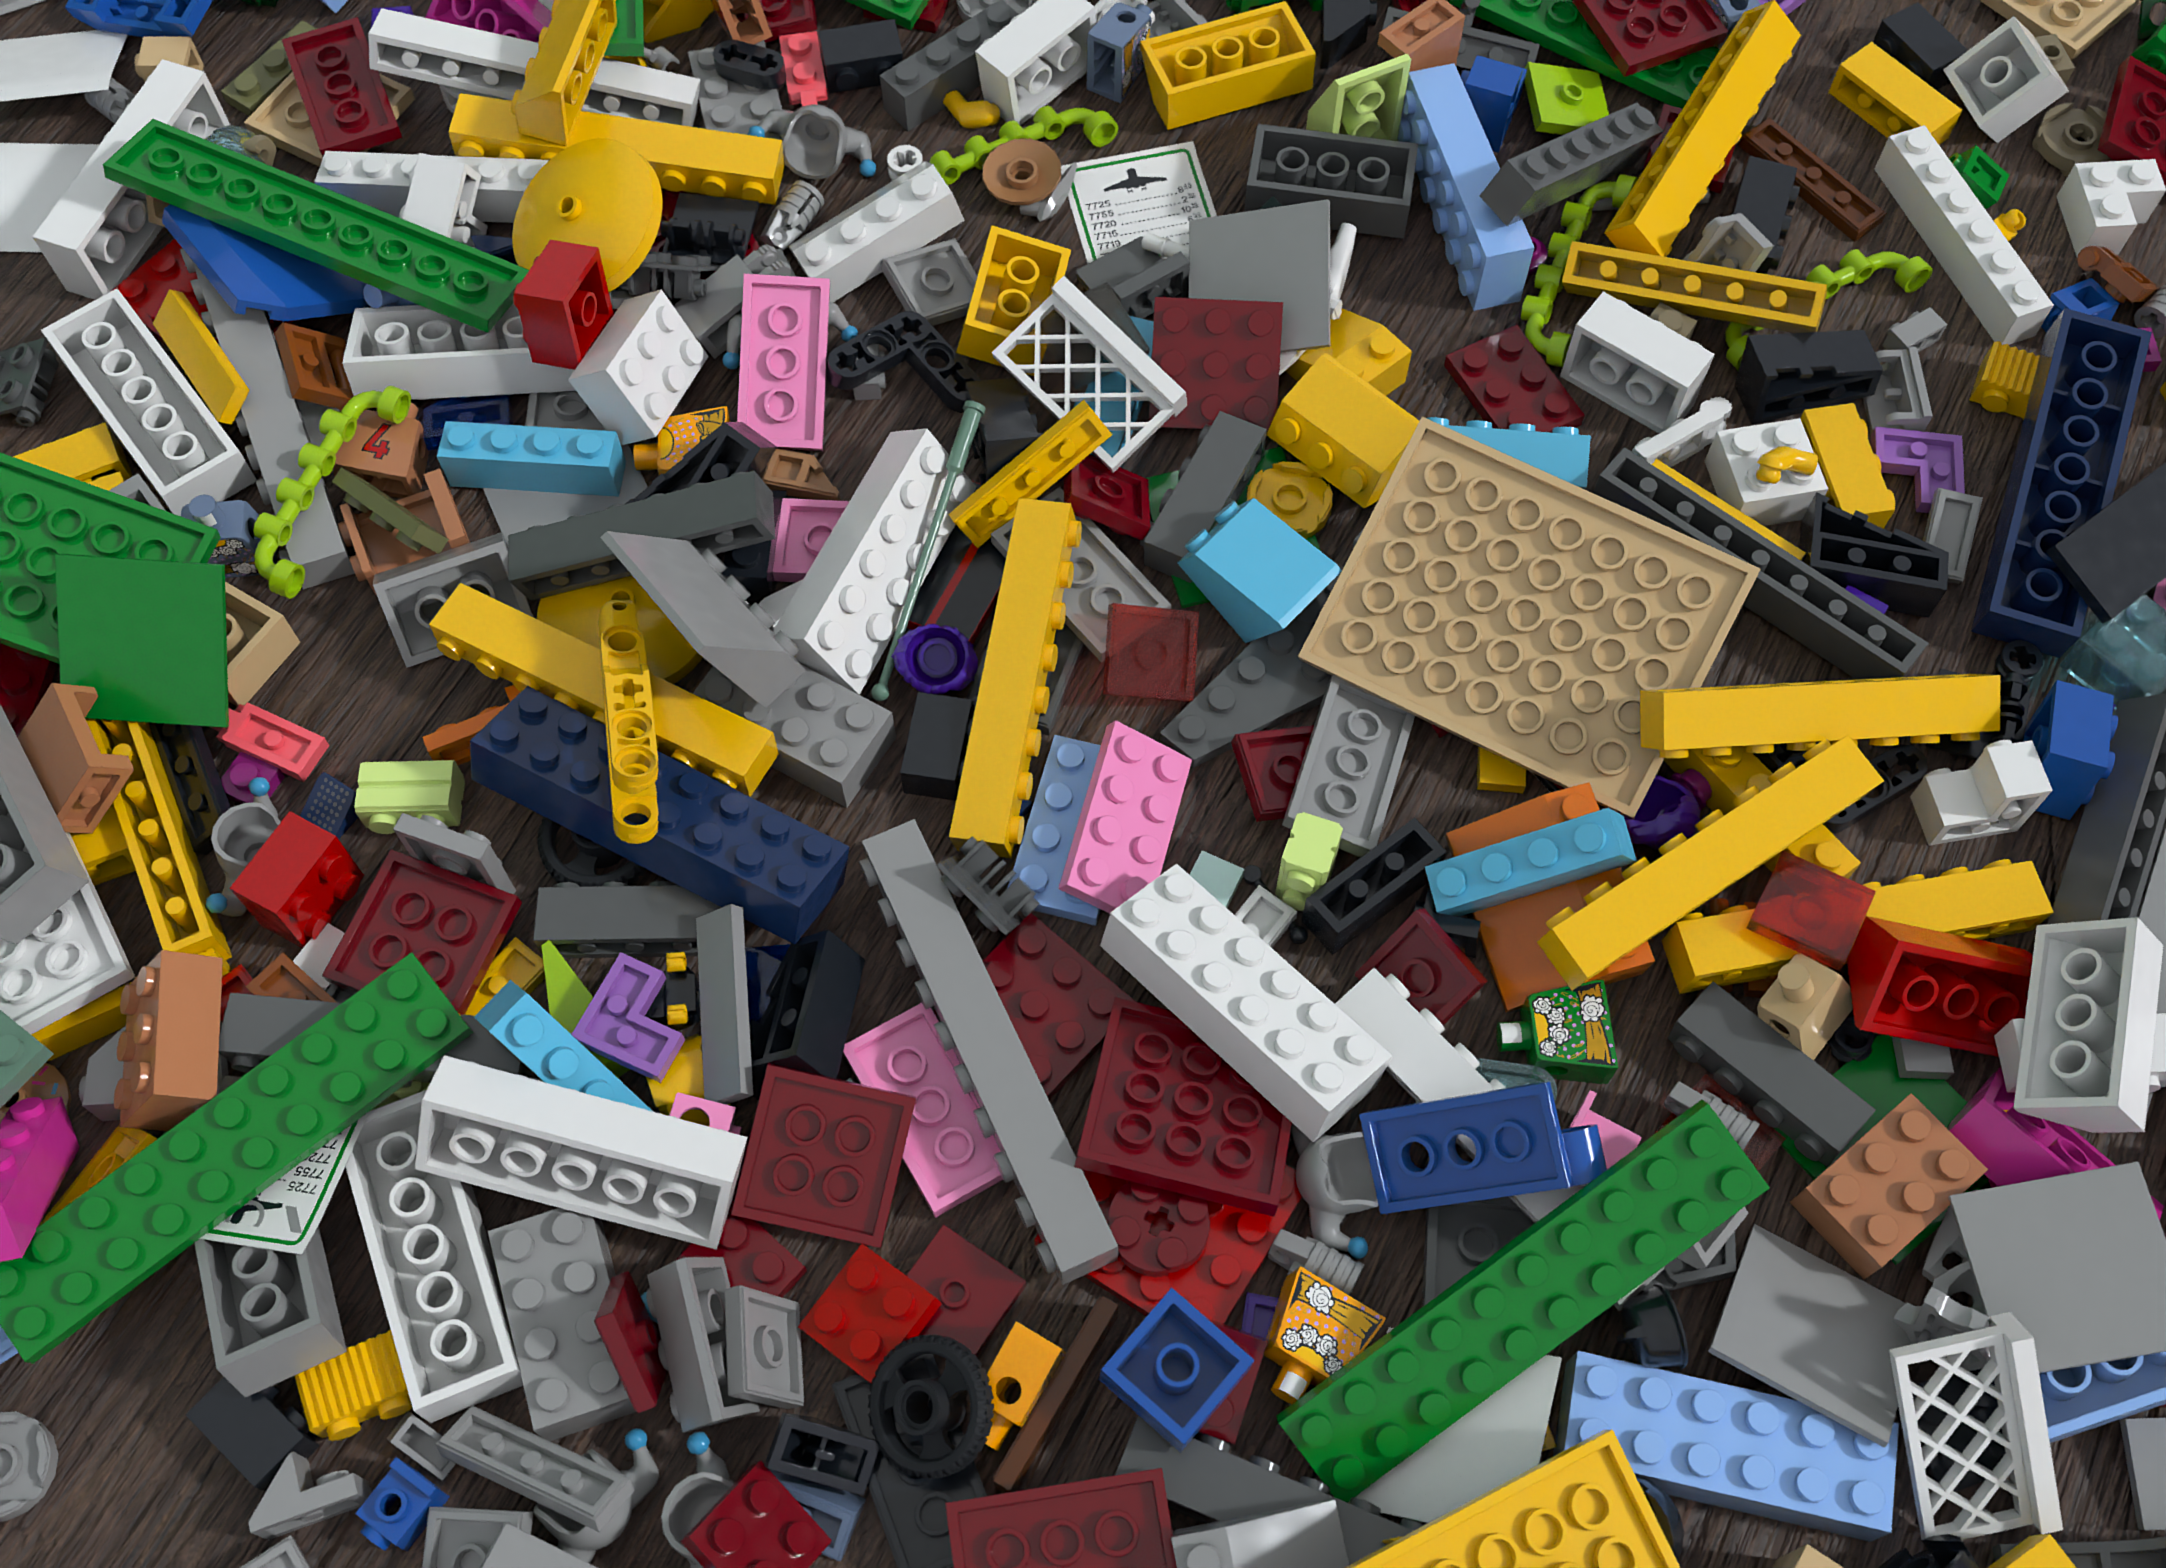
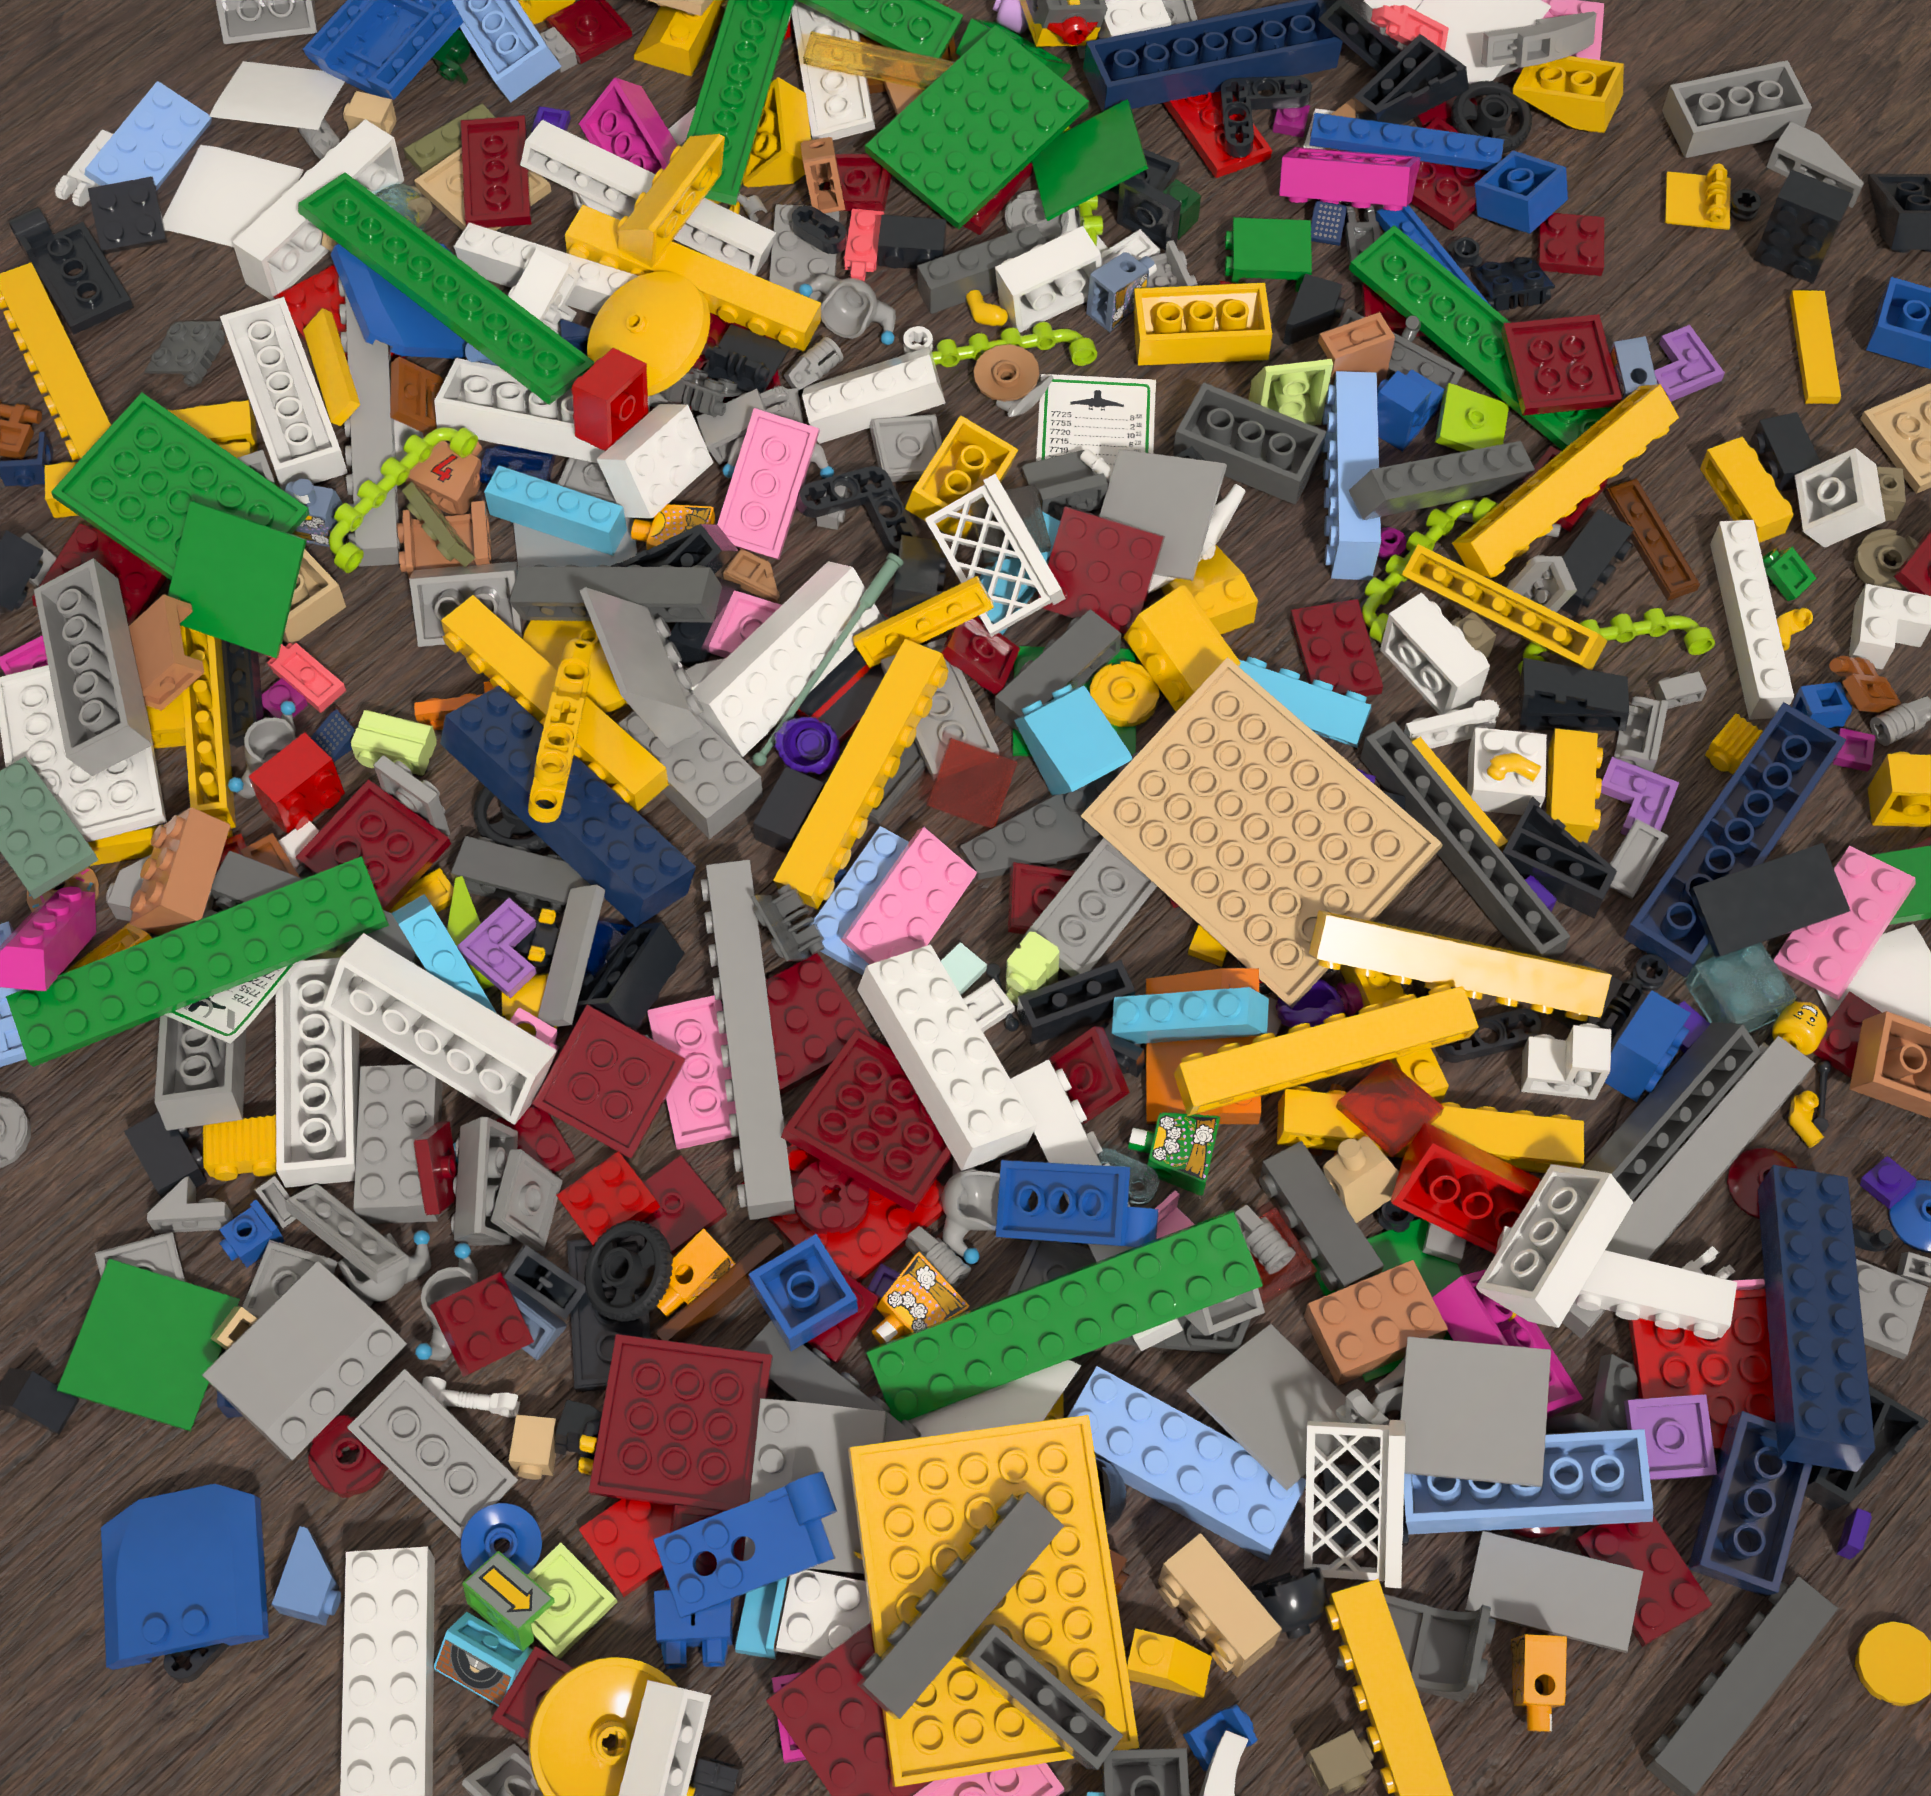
camera: 15 degrees right, 0 degrees up
black piece [1616,1283,1688,1370] -> none

